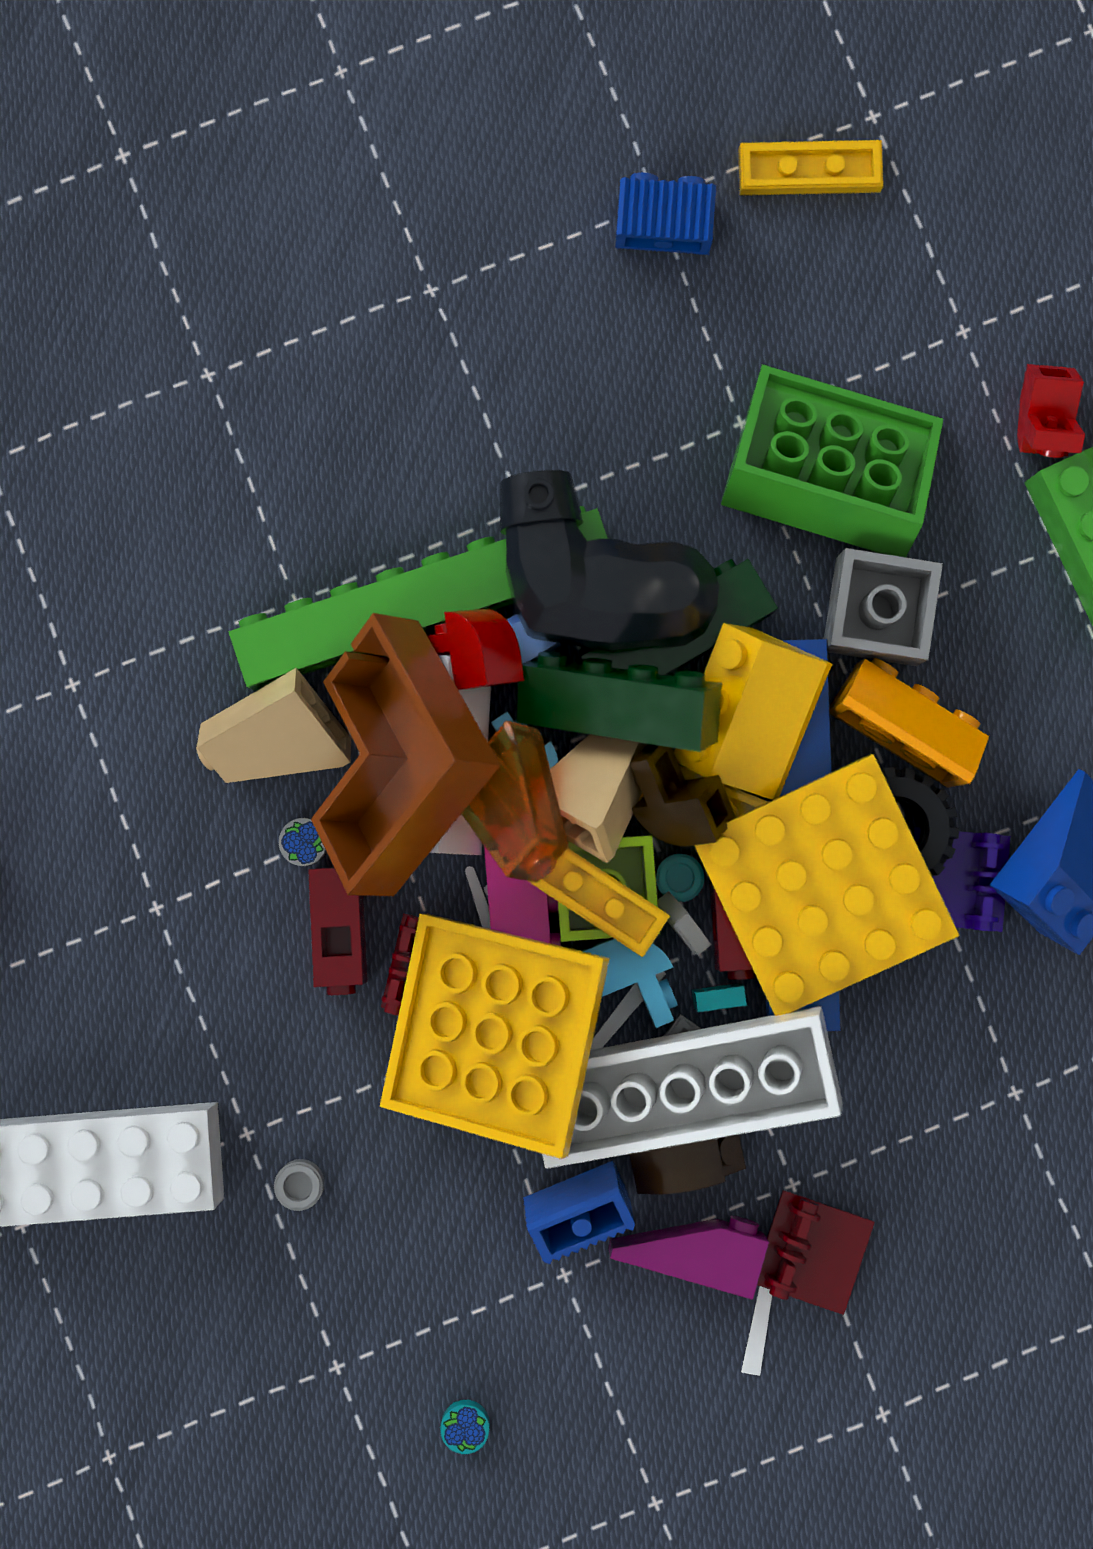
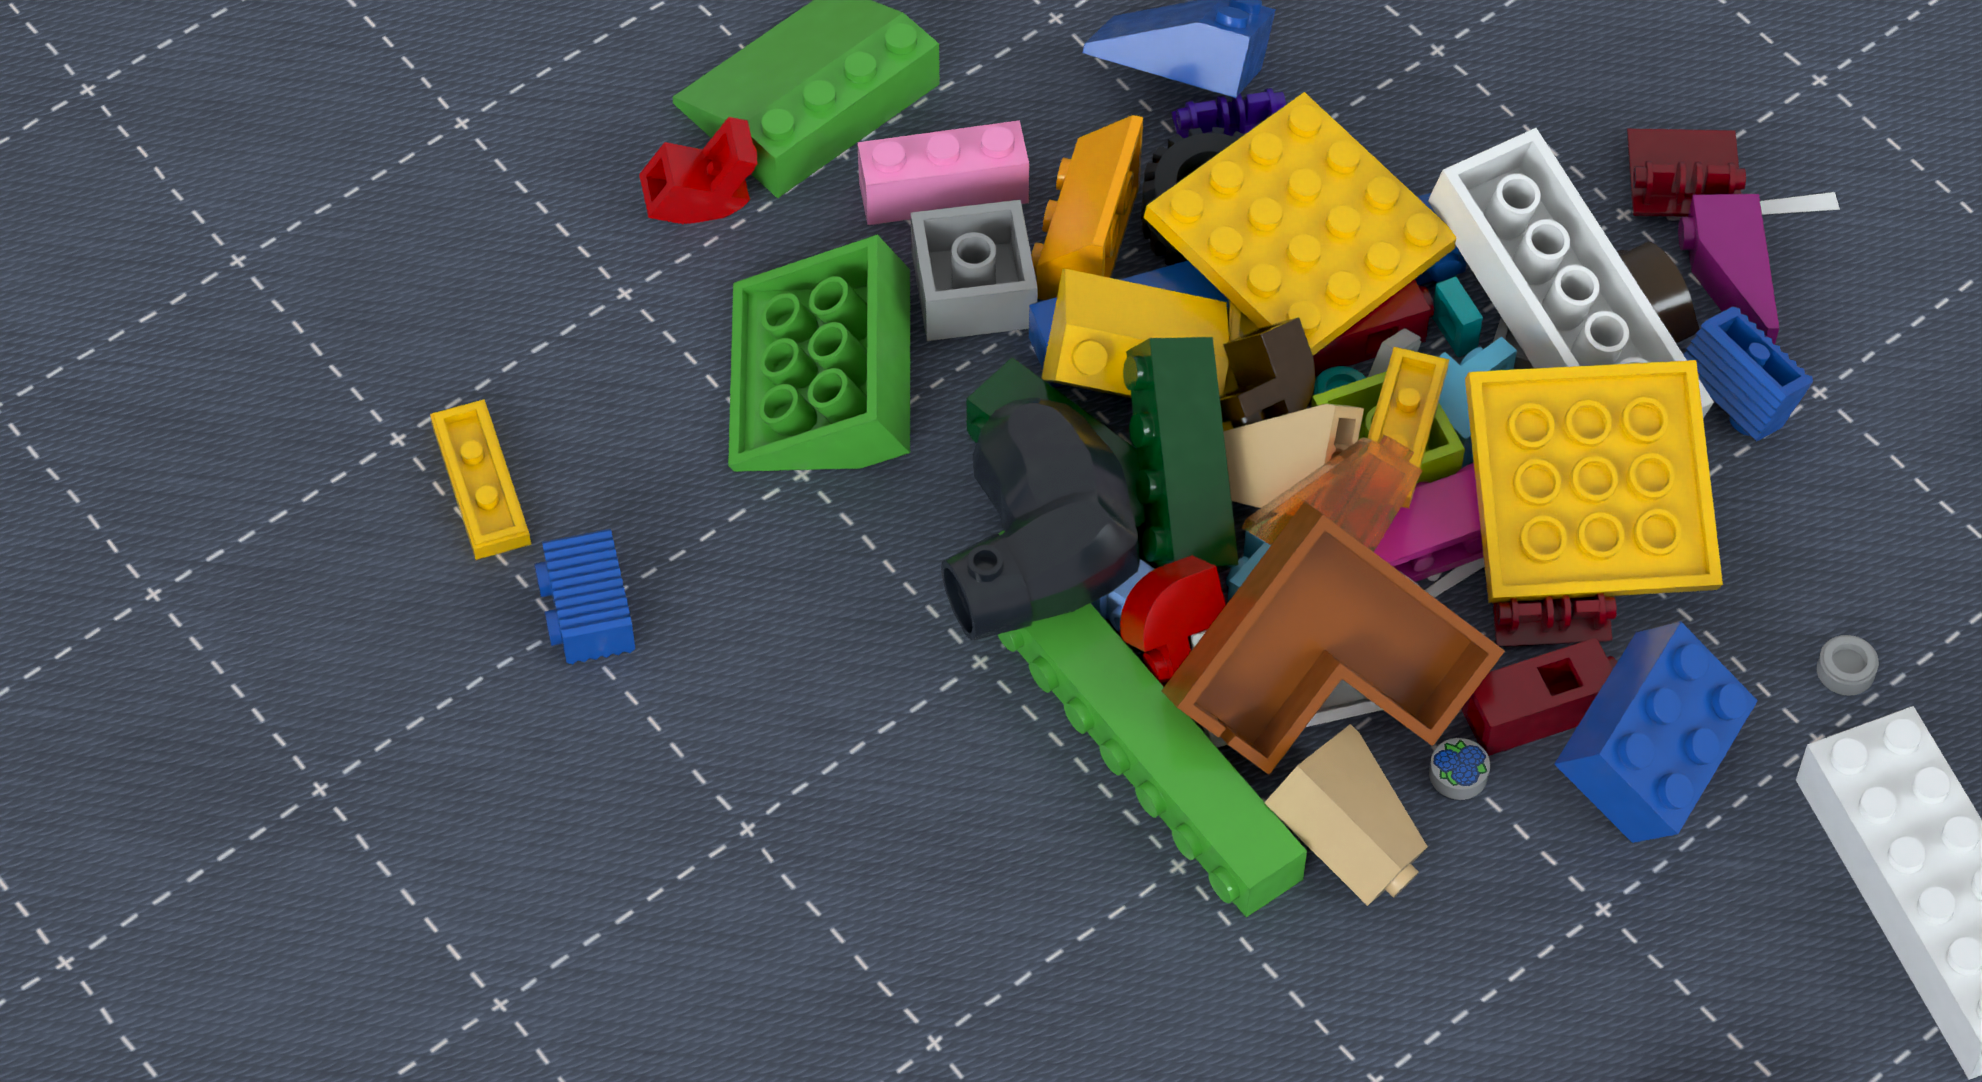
camera: 105 degrees left, 30 degrees down
none -> bright pink brick [858,120,1029,225]
none -> blue brick [1554,621,1758,843]

